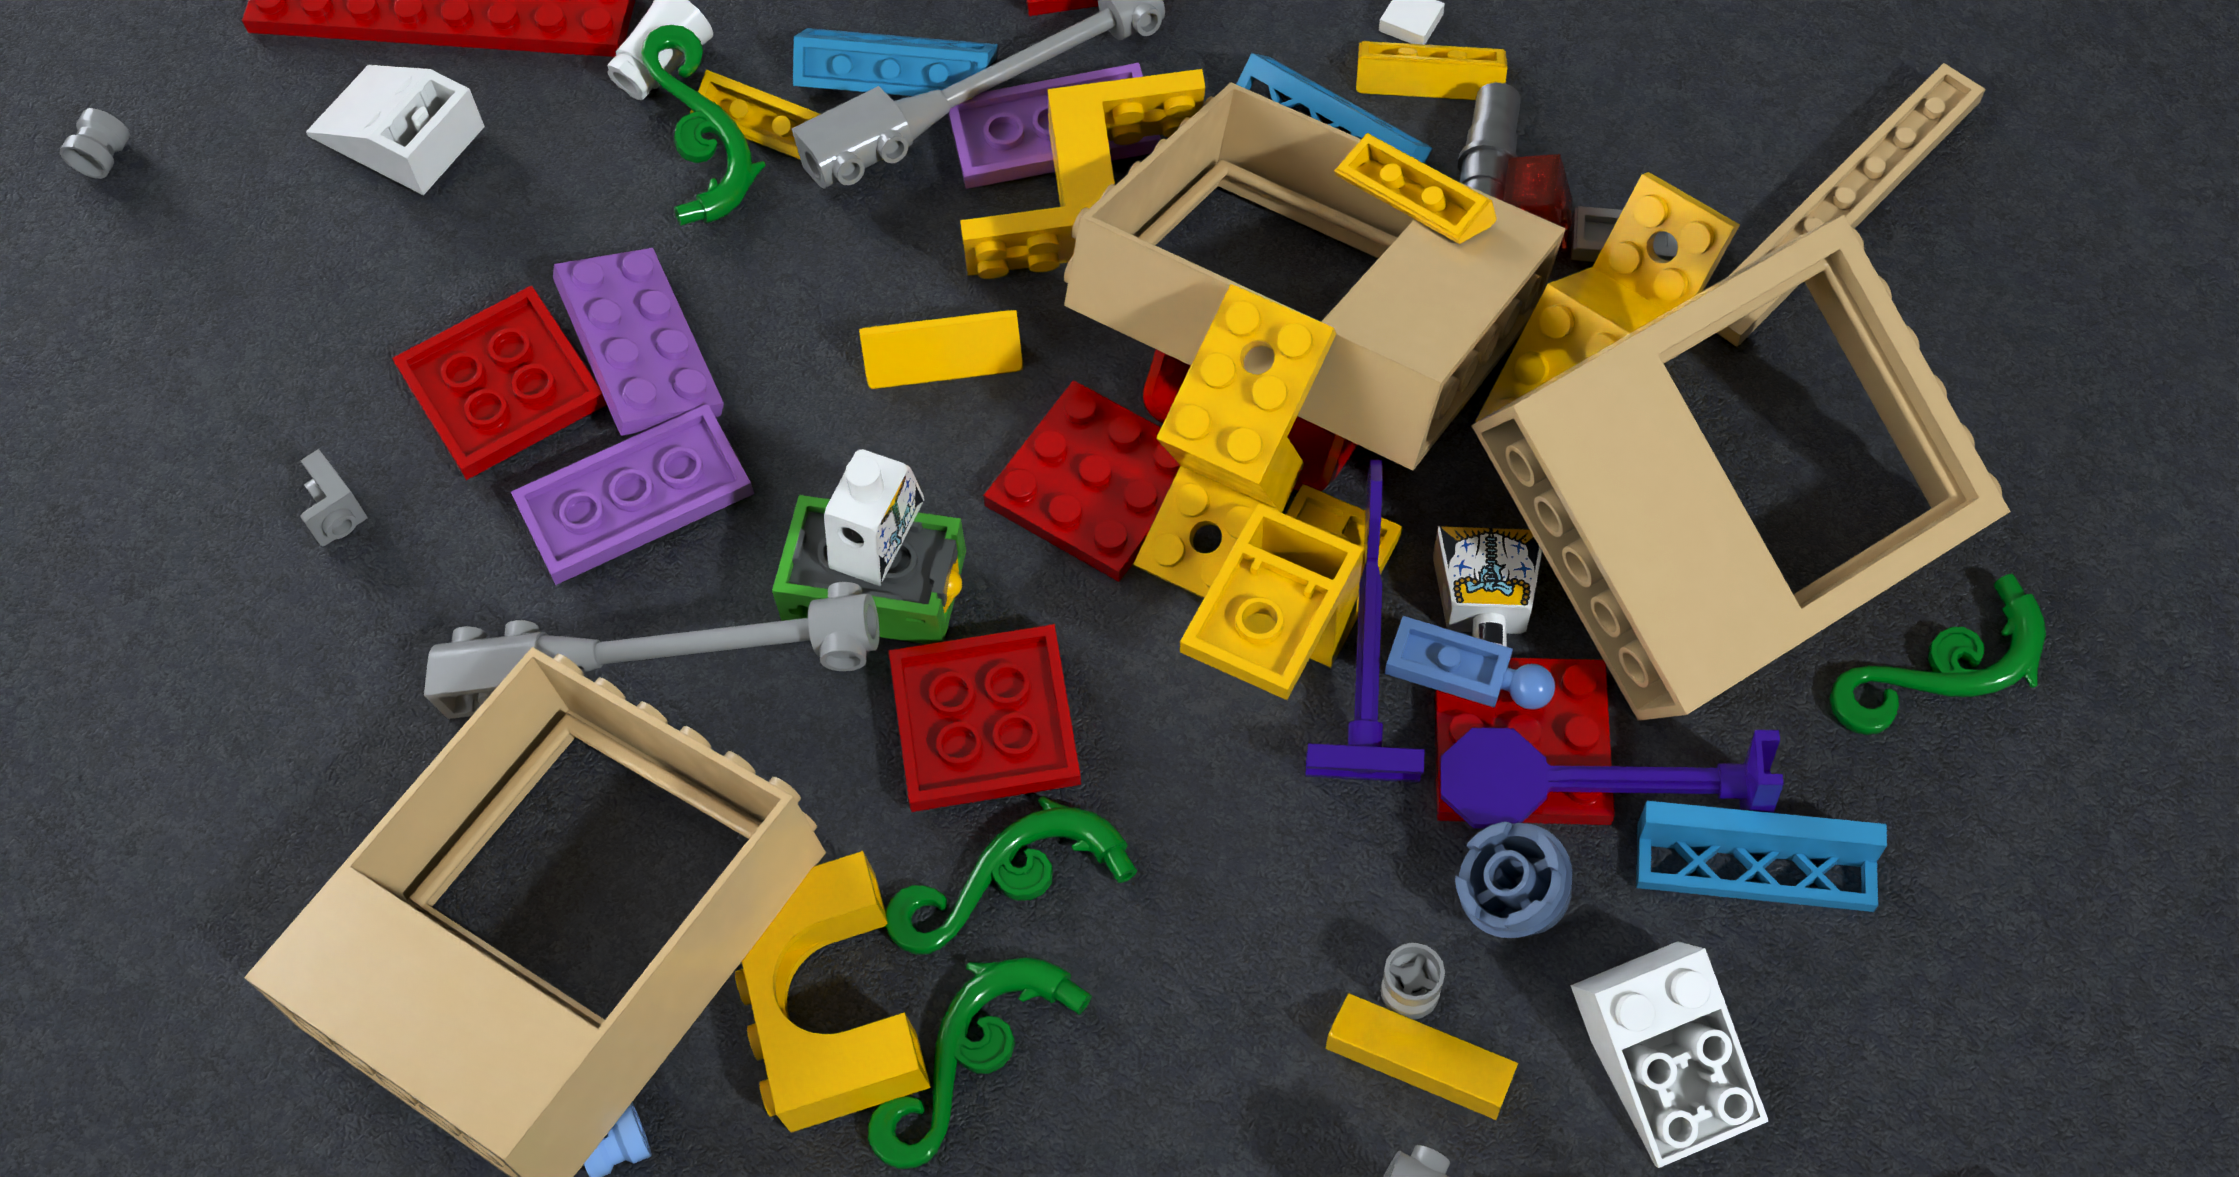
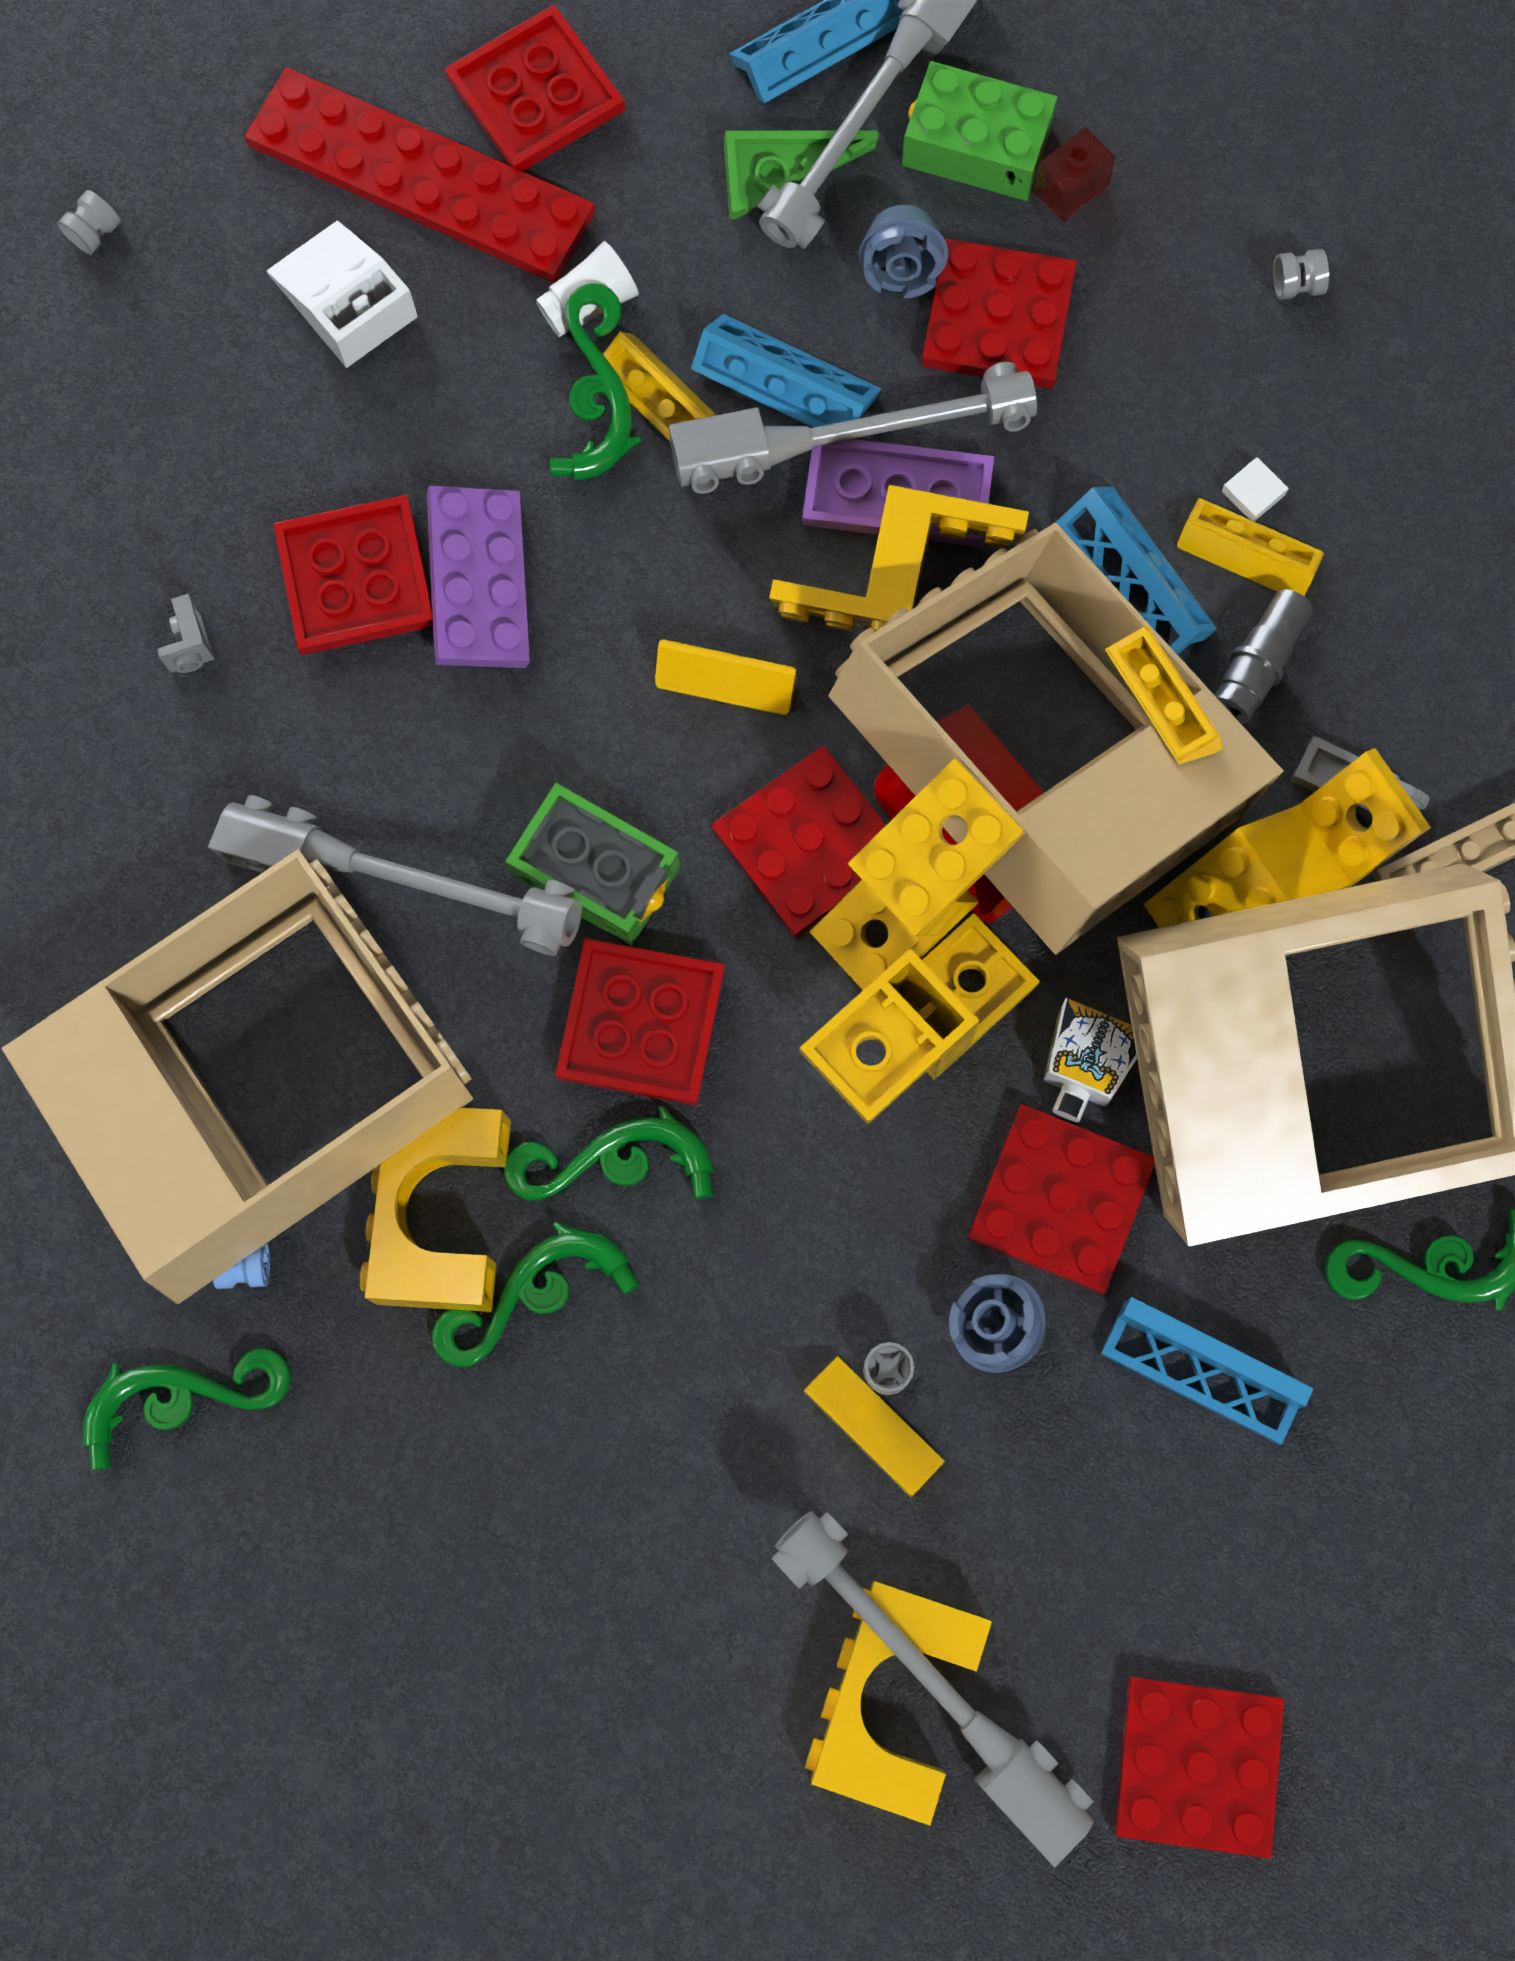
camera: 20 degrees right, 15 degrees up
medium lavender plate [511,403,754,585] -> none
white torso [824,449,924,586] -> none
dark purple piece [1305,460,1425,783] -> none
medium blue plate [1385,616,1555,710] -> none
dark purple piece [1440,728,1784,829] -> none
clear red head [1503,154,1573,249] -> none
white slope [1570,941,1768,1168] -> none

